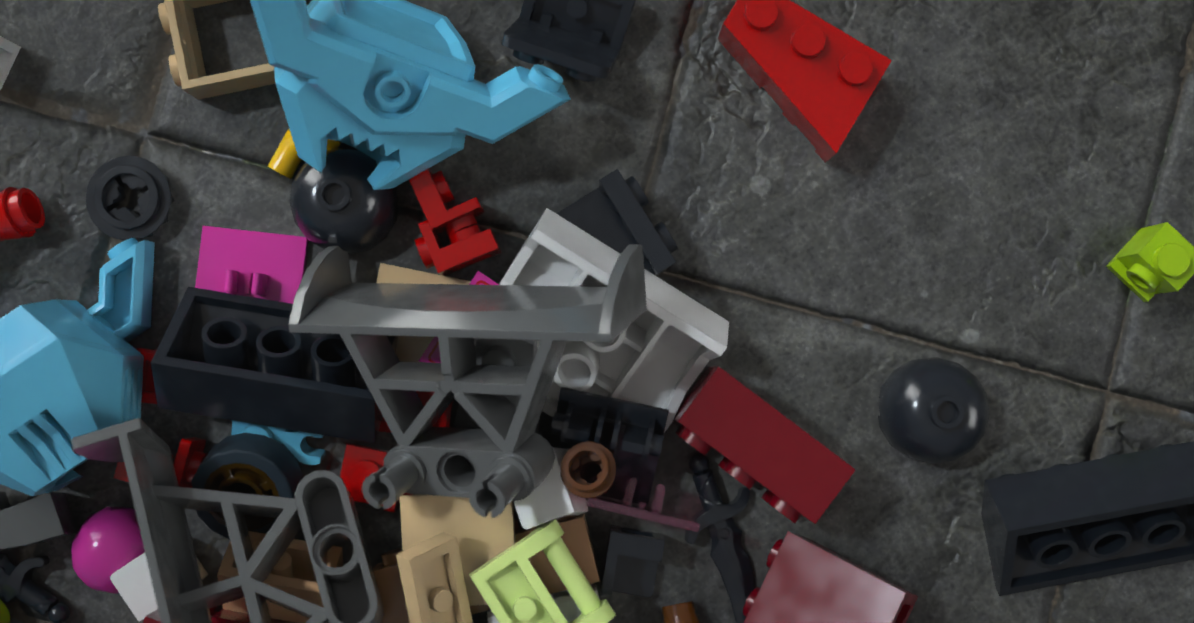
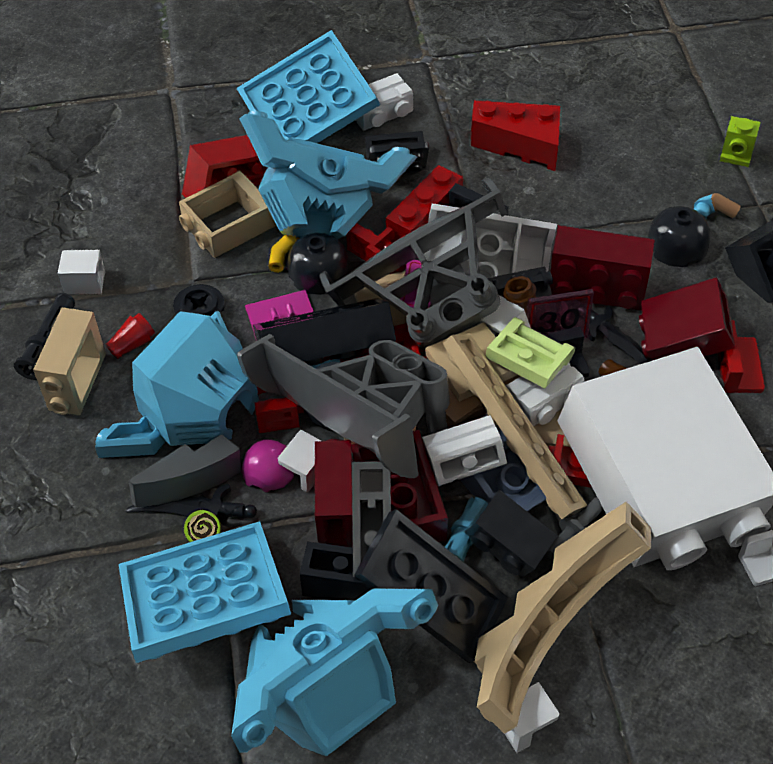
camera: 20 degrees left, 35 degrees down
none -> red brick [386,165,463,241]
none -> arm [694,193,741,219]

